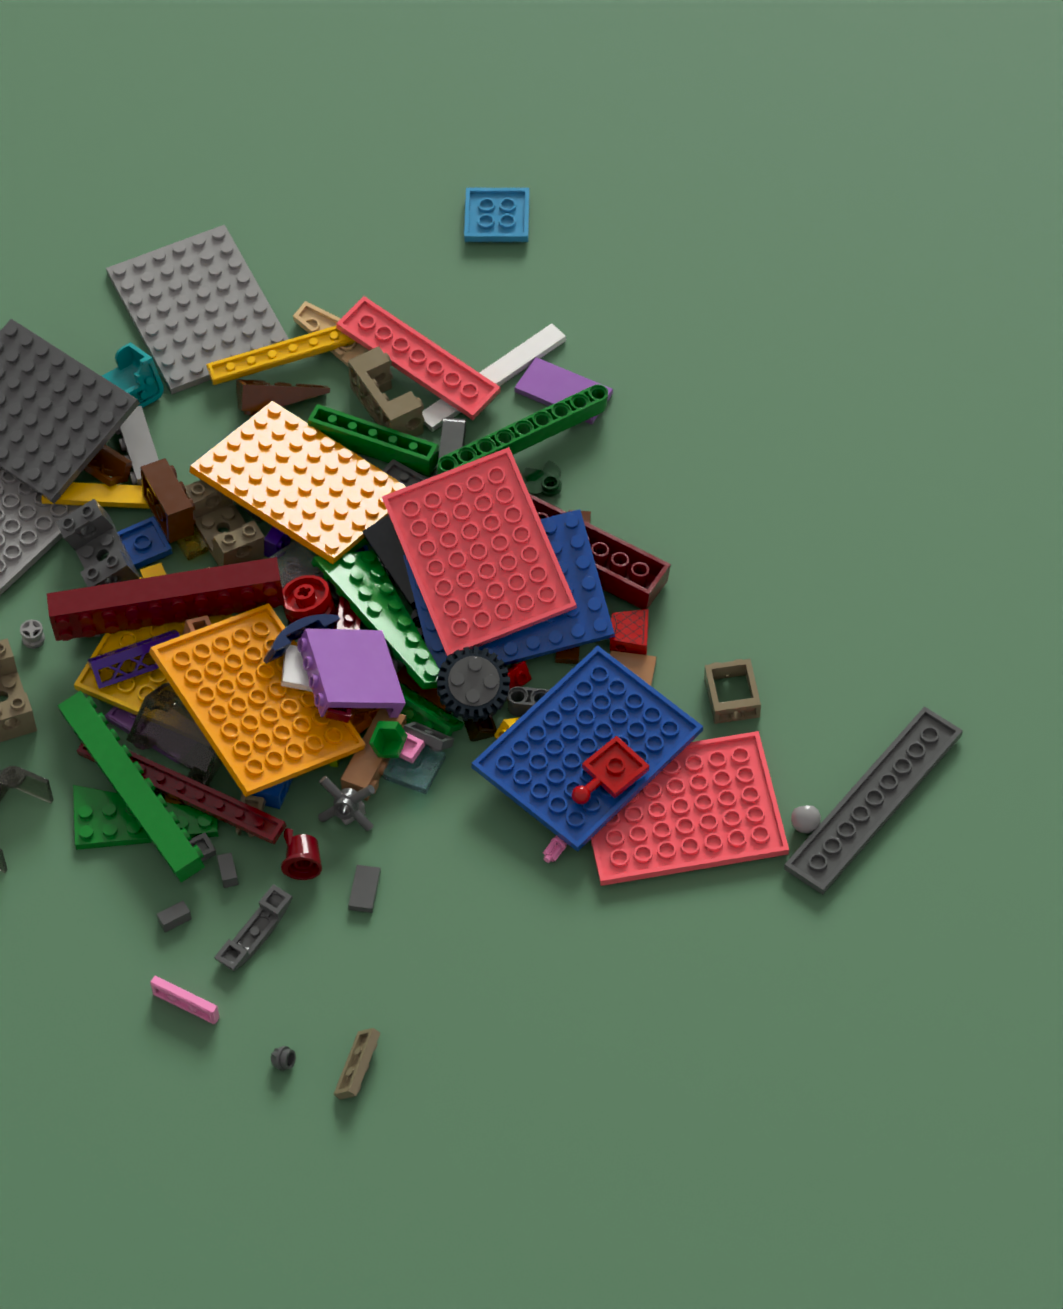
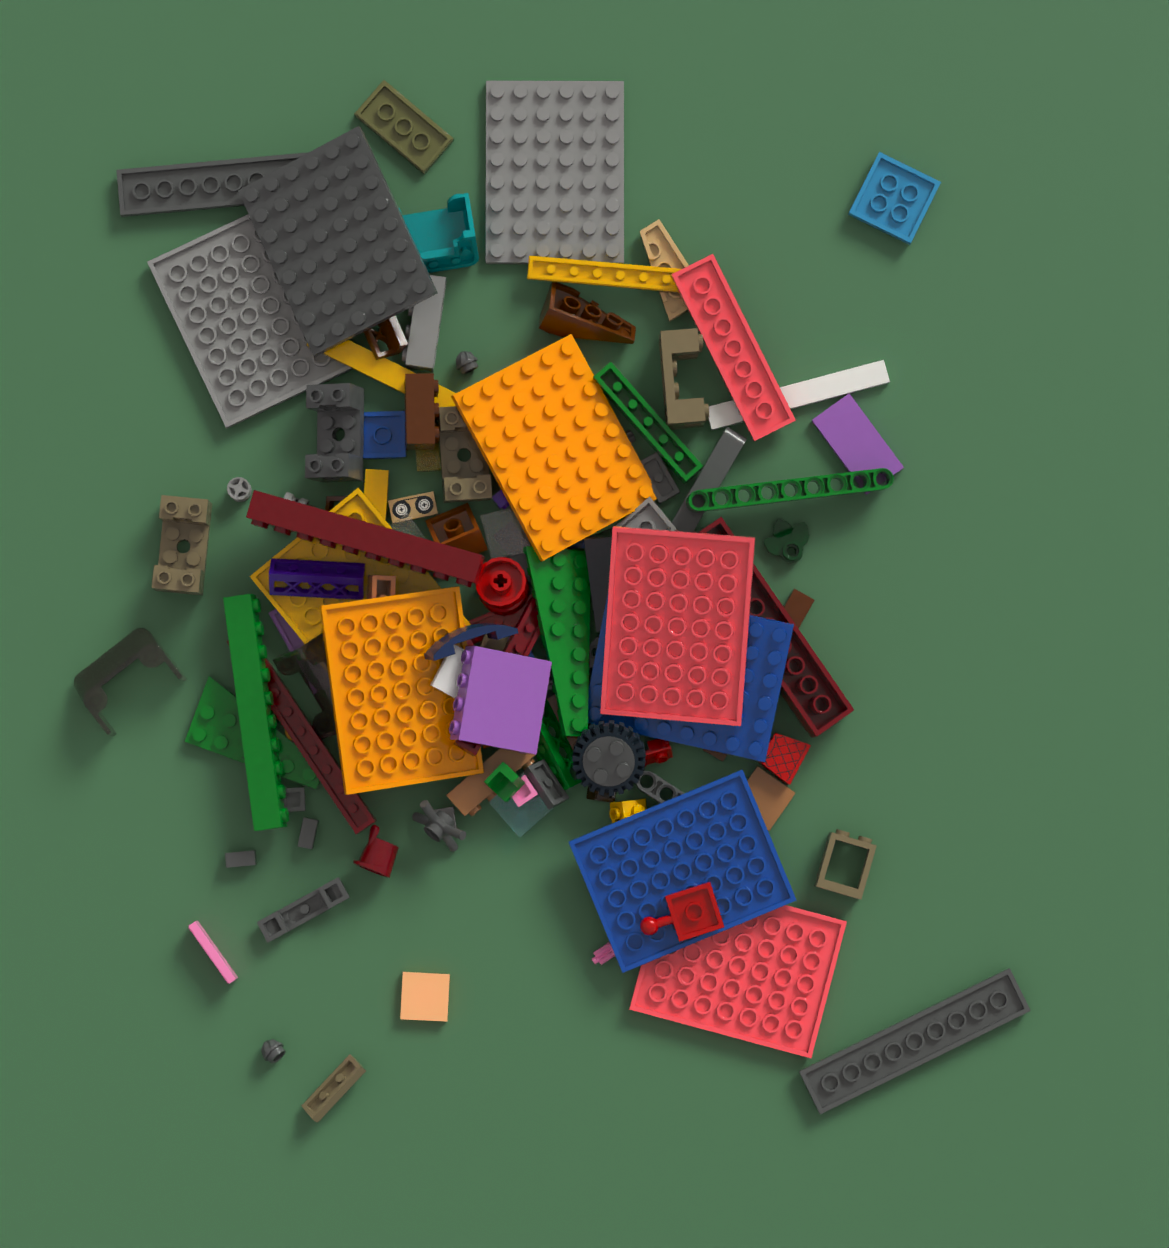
camera: 15 degrees right, 30 degrees up
dark grey tile [348,865,381,913] -> none
light grey piece [791,805,821,834] -> none
none -> olive tile [354,80,454,174]
none -> light nougat tile [400,972,450,1022]
none -> dark grey plate [456,351,479,375]

